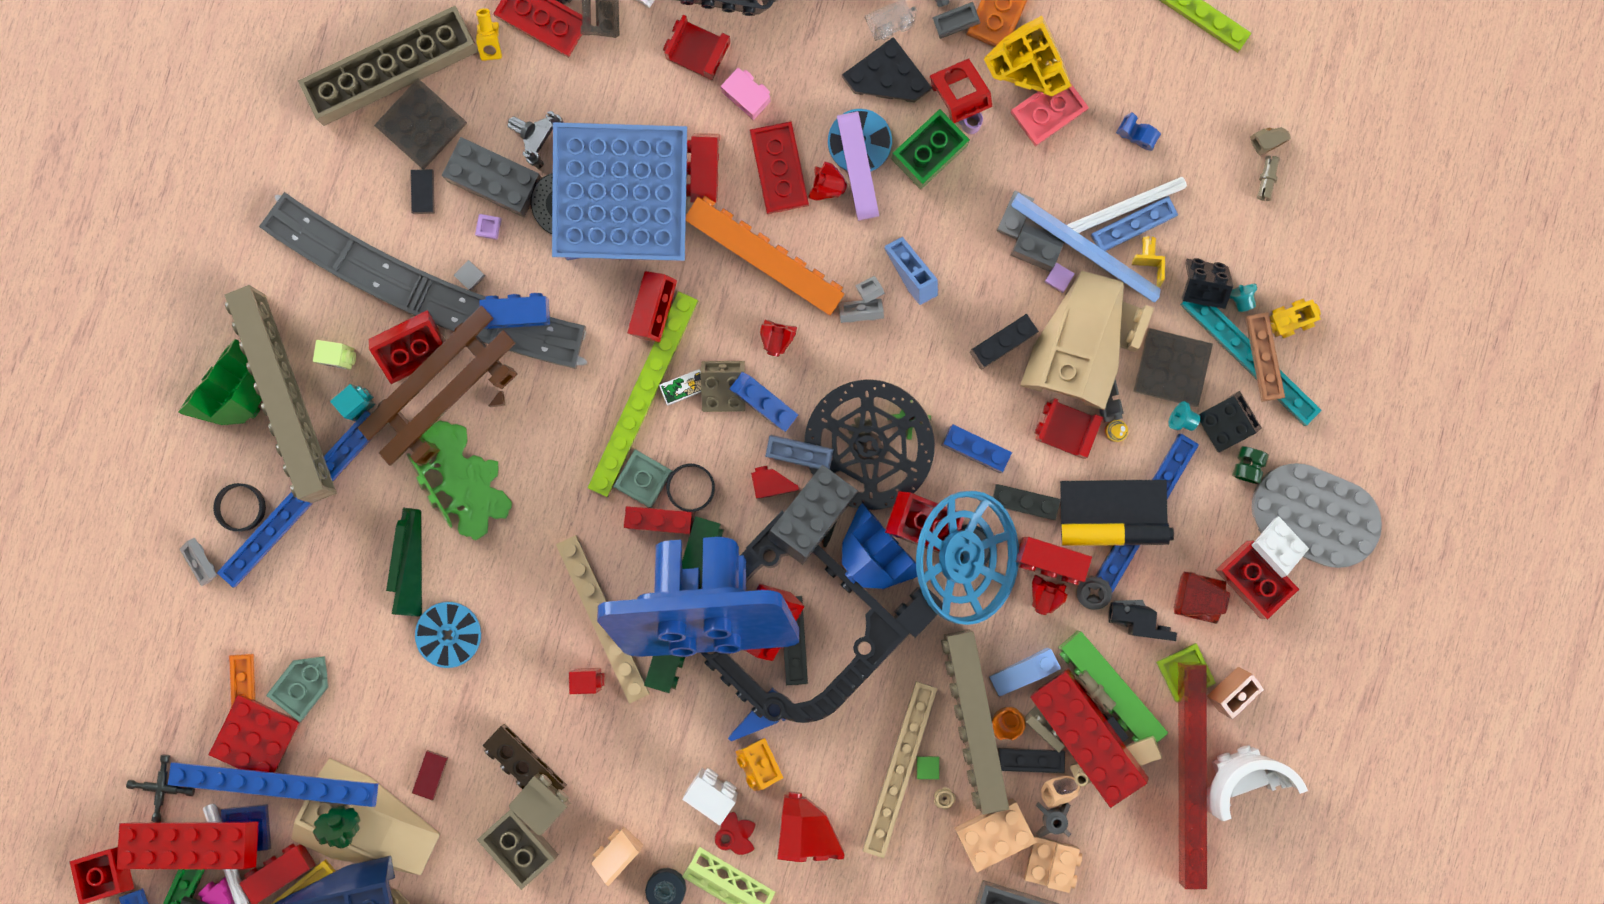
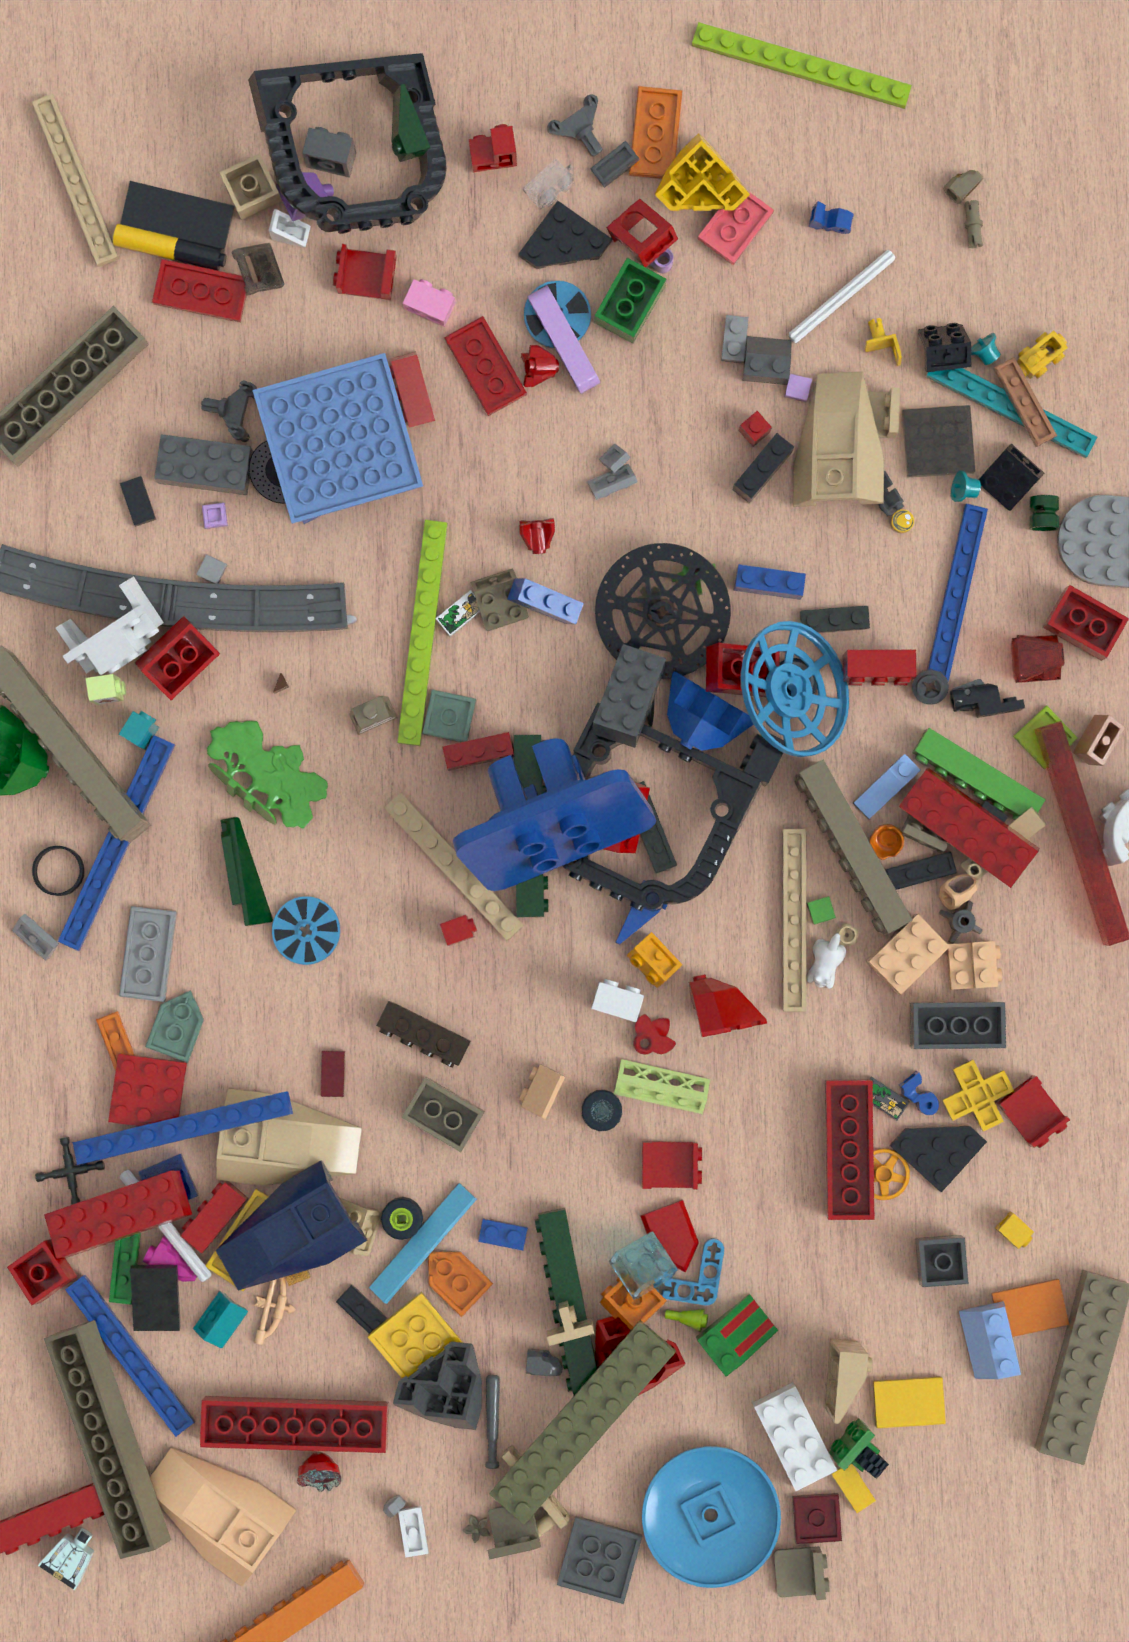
camera: 15 degrees left, 0 degrees up
dark green plant [313,806,361,849] -> none
reddish brown fence [357,305,518,466] -> none
clear smoke plate [374,78,467,170] -> none
yellow bracket [476,8,502,61] -> none
blue brick [479,293,550,329] -> none
dark tan bracket [509,773,571,835] -> none
red brick [627,271,677,343] -> none
black tyre [666,463,715,512] -> none
orange brick [686,196,845,316] -> none
red slope [751,466,799,499] -> none
sand blue tile [765,435,834,470] -> none
medium blue slope [884,237,938,305] -> none
light blue tile [1011,193,1161,302] -> none
red brick [1032,575,1068,615] -> none
red panel [1034,398,1103,459] -> none
black door [1060,480,1174,546] -> none
dark tan pin [1075,670,1116,713] -> none
medium blue tile [1091,196,1178,251] -> none
white plate [1252,516,1309,578] -> none
none -> white piece [56,577,164,675]
none -> light grey tile [119,906,177,1002]
none -> dark tan torso [349,696,398,735]
none -> red brick [738,411,772,447]
none -> white animal [806,933,846,989]

